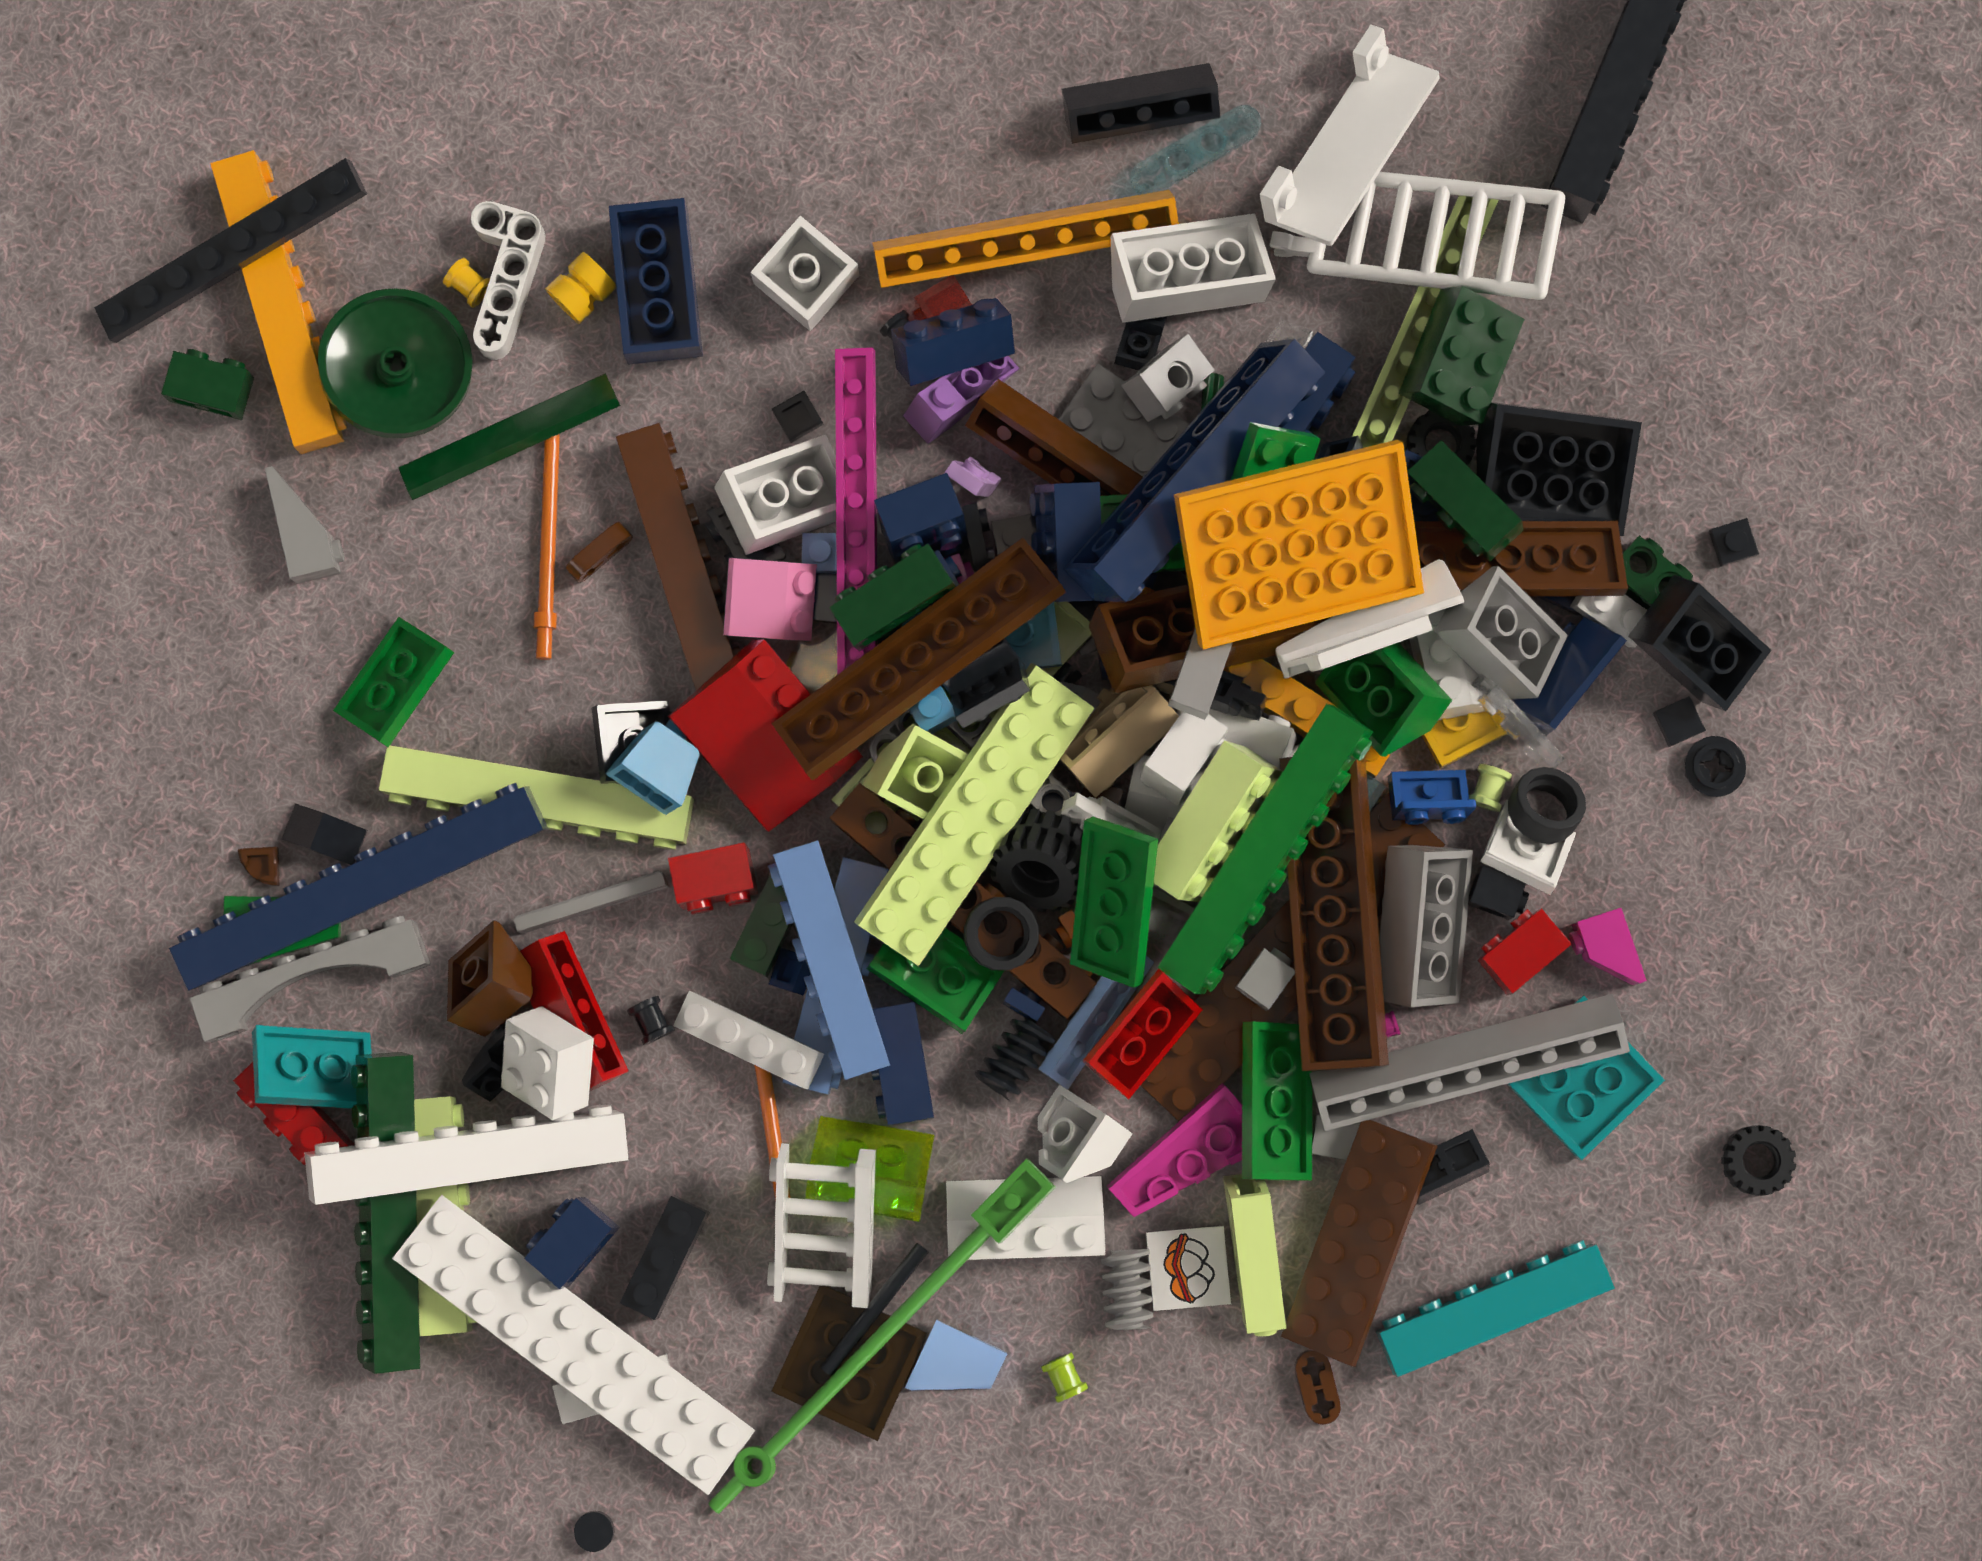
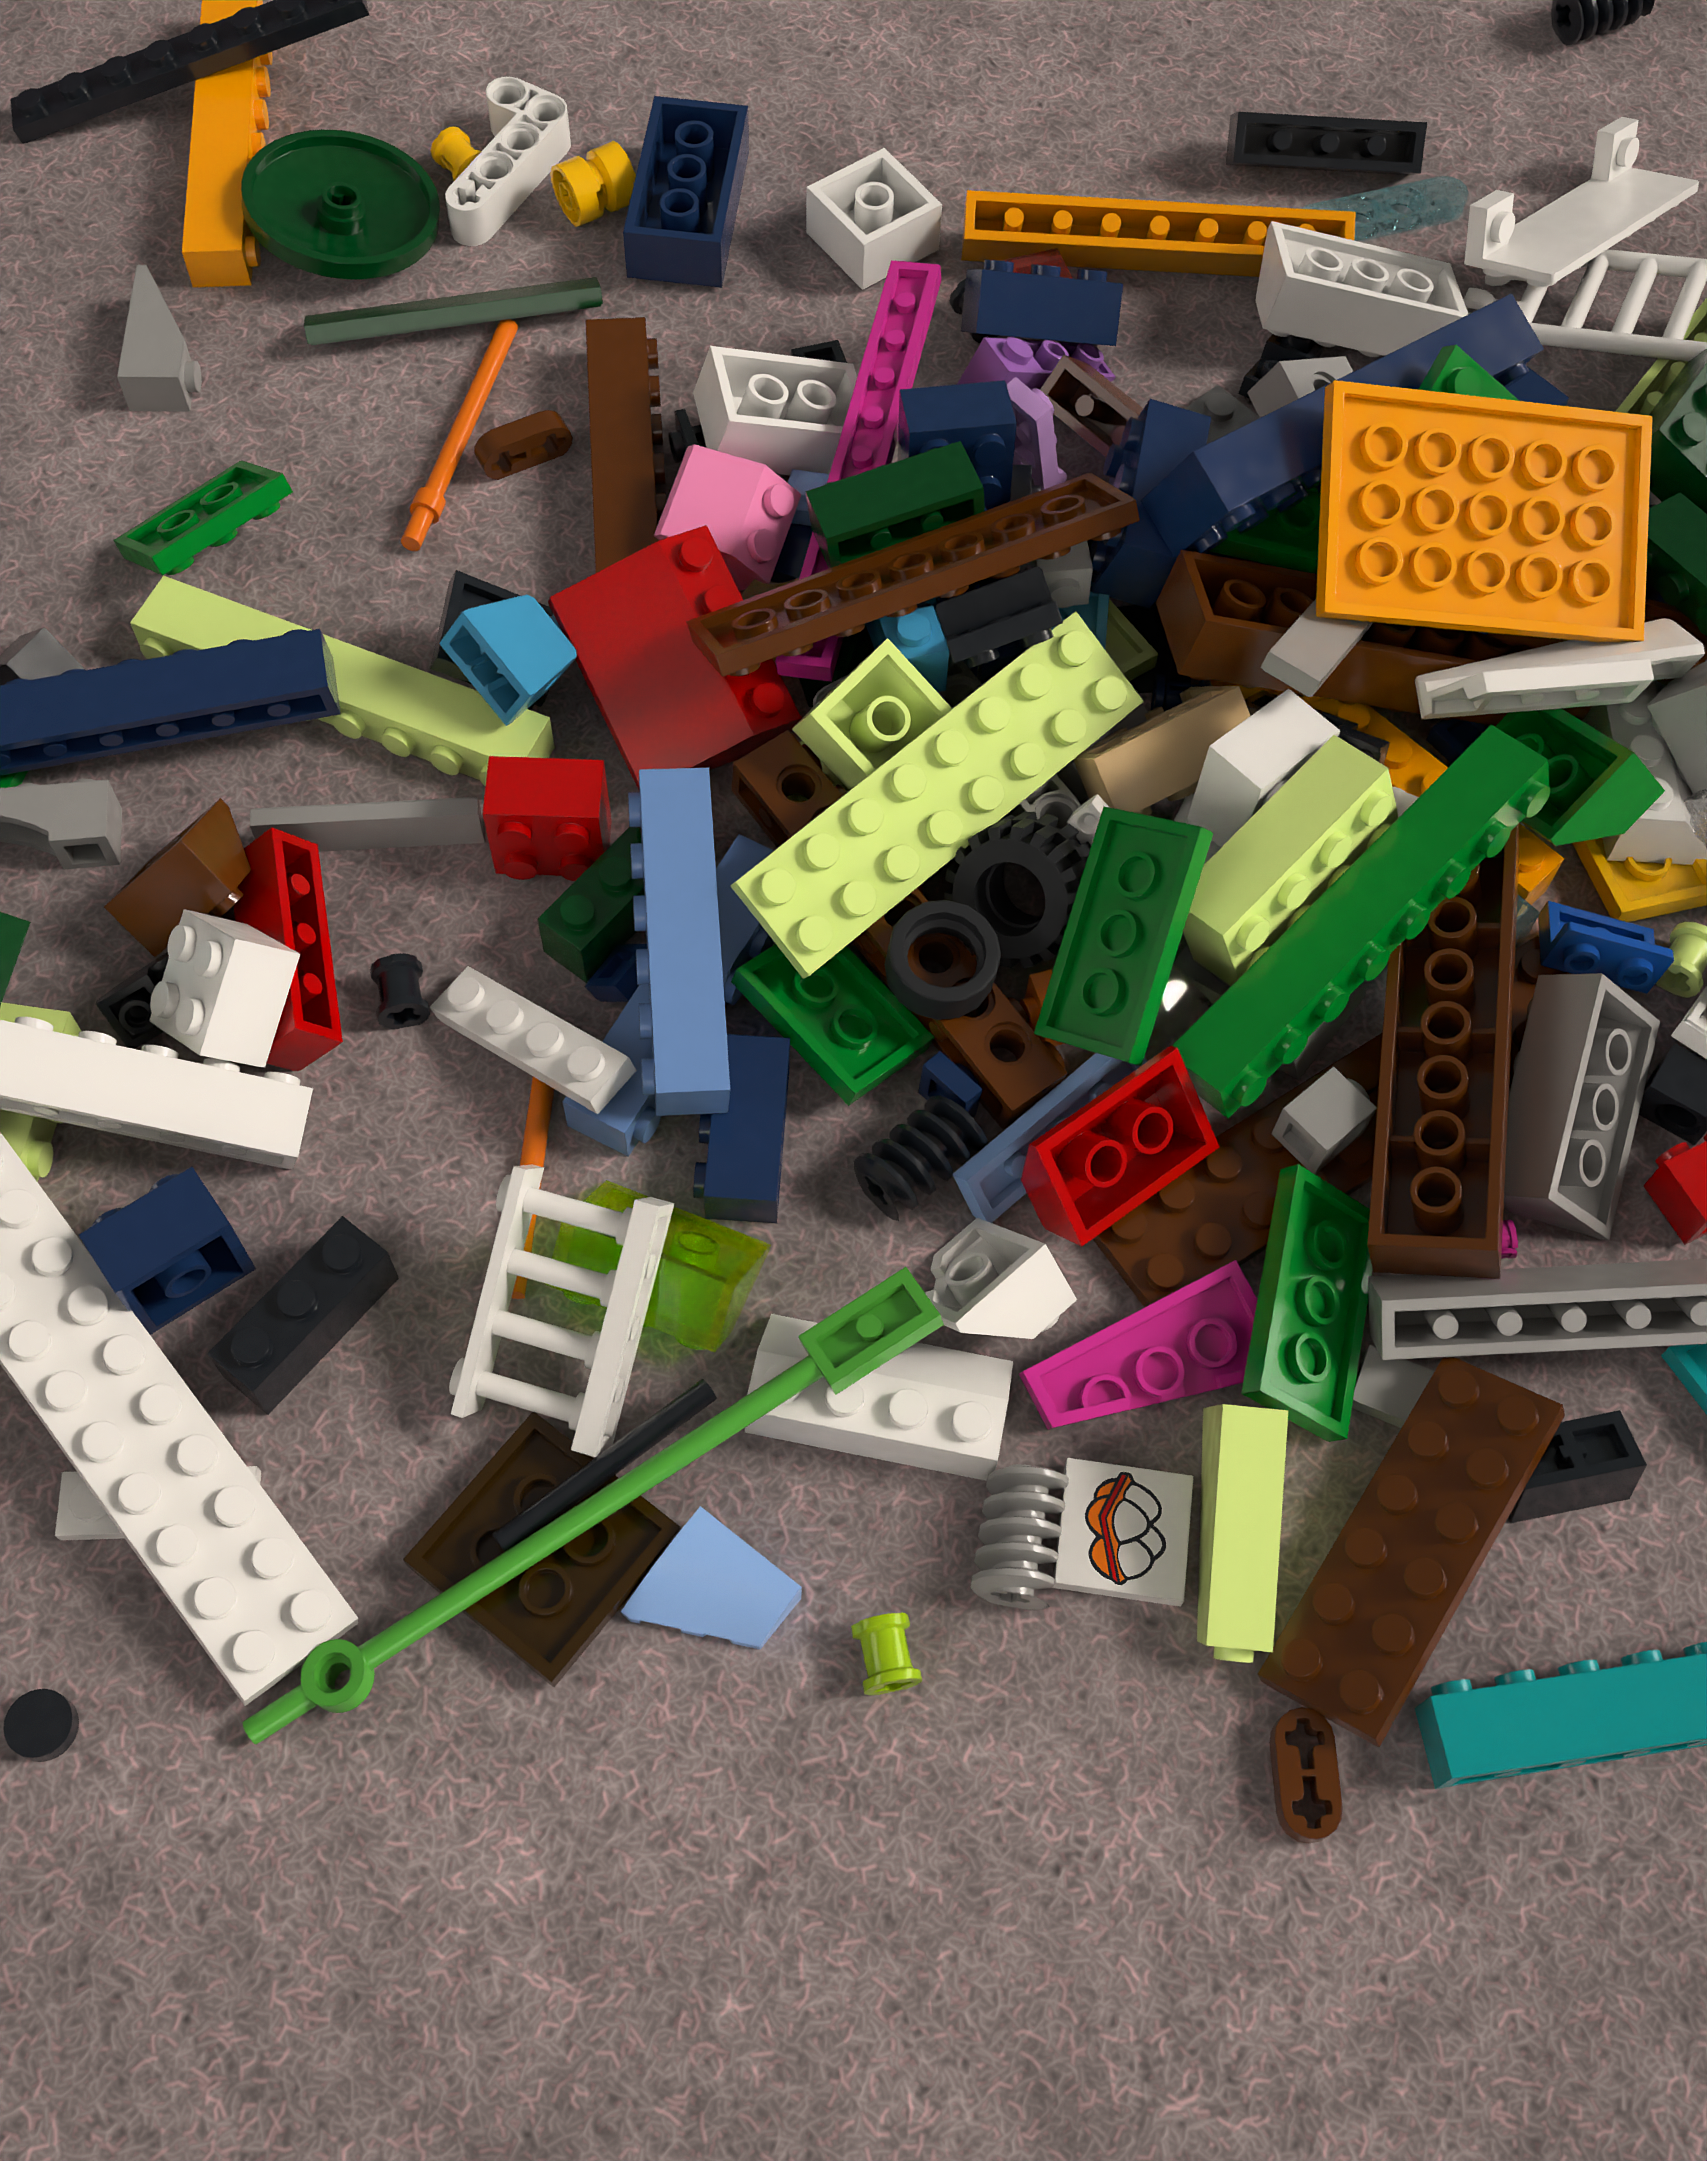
camera: 10 degrees right, 20 degrees down
dark green brick [161,349,254,420] -> none

